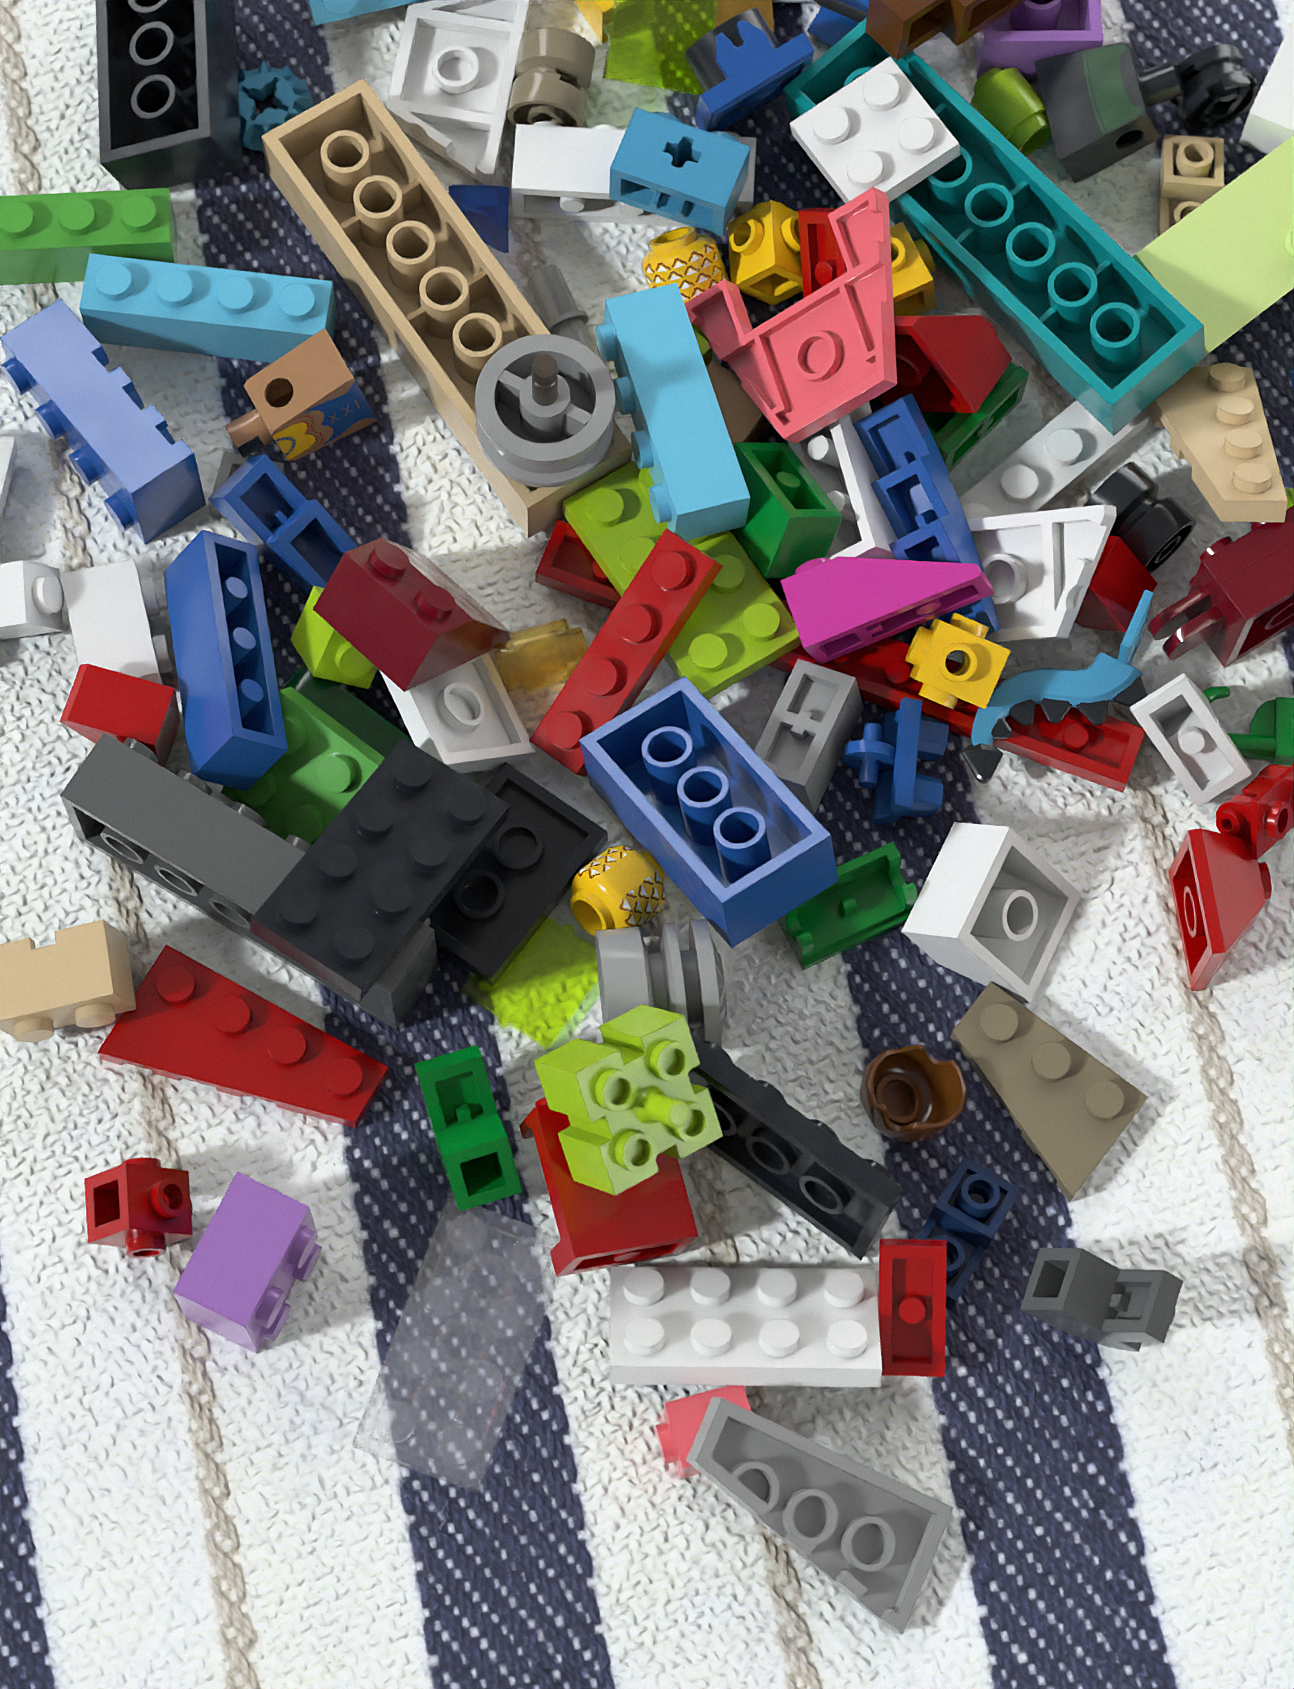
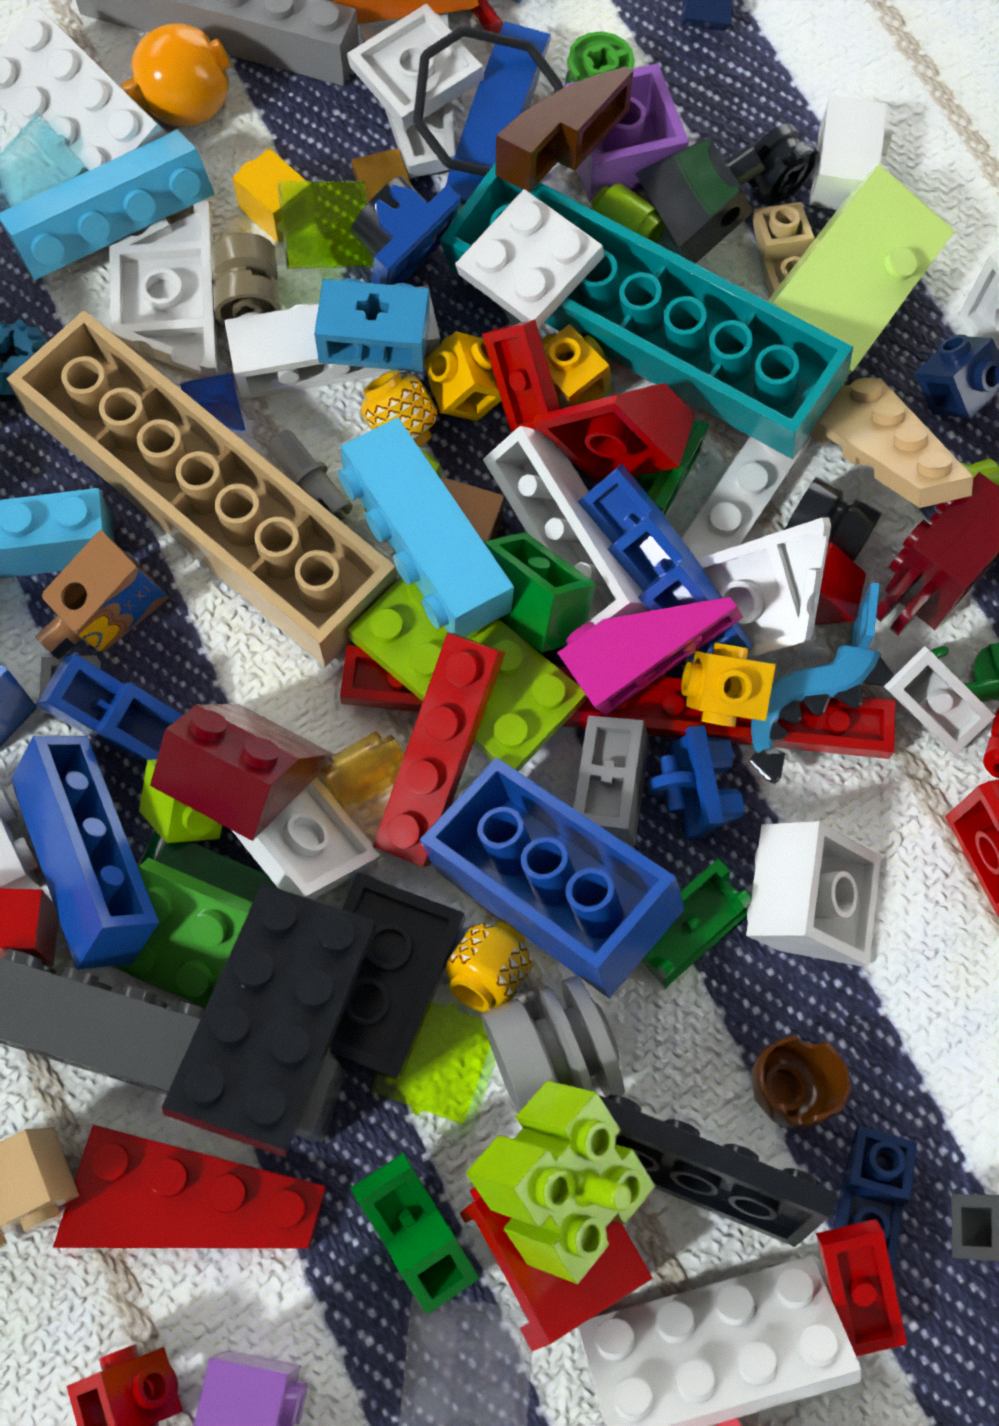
camera: 15 degrees left, 0 degrees up
light grey wheel [475,334,615,488] -> none
coral wing [684,187,897,444] -> none
dark tan wing [950,982,1148,1203] -> none

